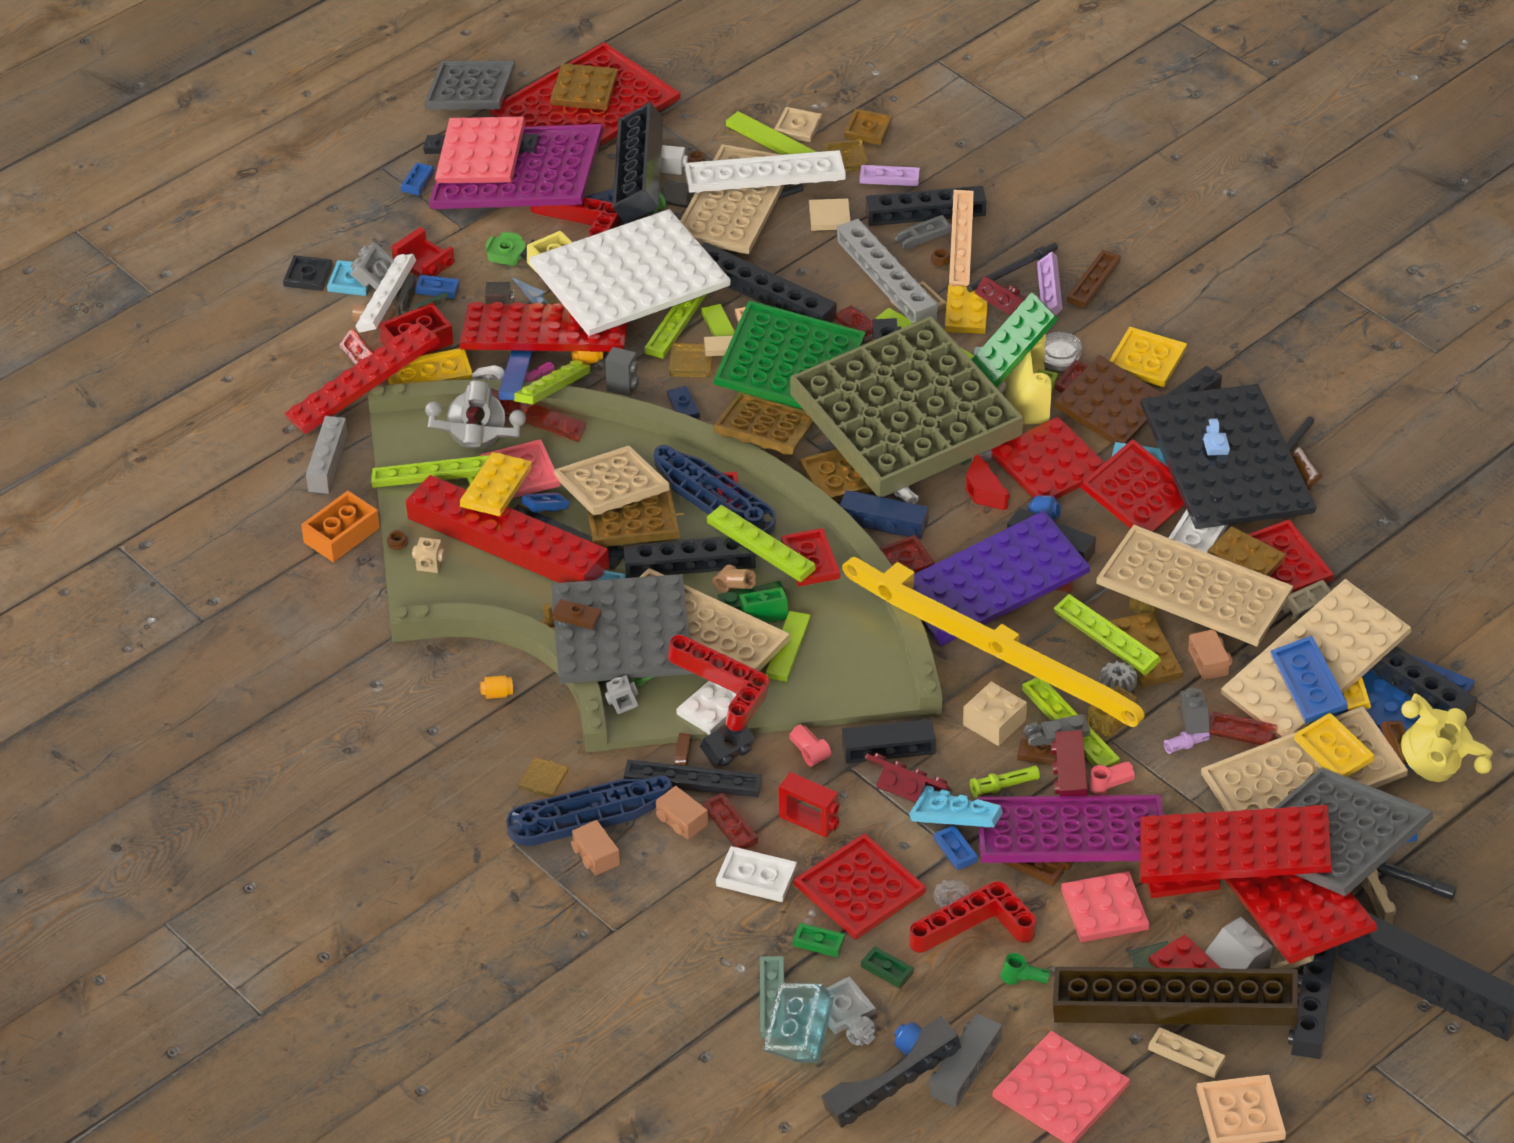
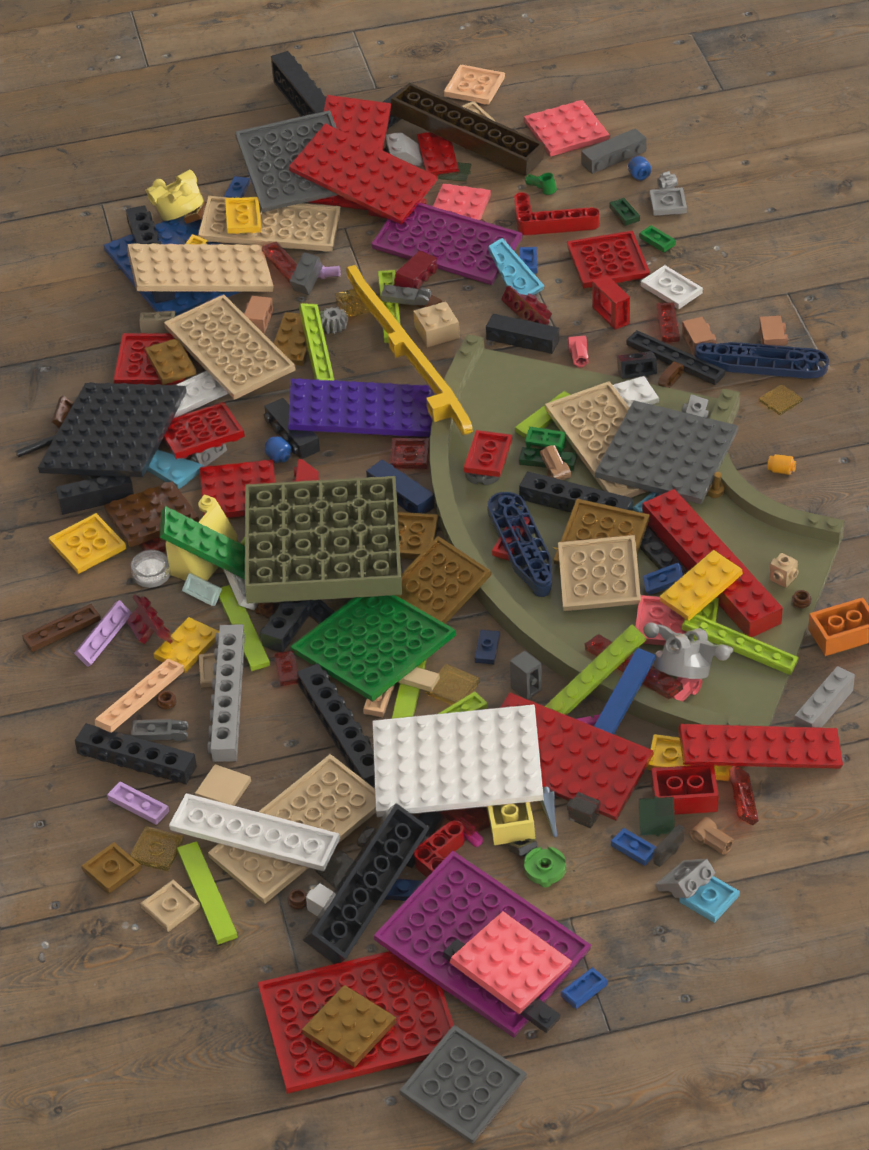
camera: 150 degrees left, 0 degrees up
black tile [283,255,333,291] -> none
white plate [356,254,416,333] -> none
red panel [391,227,455,277] -> none
white plate [472,366,505,380] -> none
reddish brown plate [552,599,602,630] -> none
red beam [668,635,769,731] -> none
lime plate [706,505,816,582] -> none
sand green plate [760,956,784,1038] -> none
clear light blue slope [763,984,834,1063] -> none
black arch [821,1015,962,1128] -> none
clear gear [934,878,971,908] -> none
black bar [966,243,1058,293] -> none
lime pin [970,765,1040,799] -> none
coral piece [1089,762,1135,796] -> none
light blue plate [1203,419,1230,455] -> none
blue plate [1270,635,1348,724] -> none

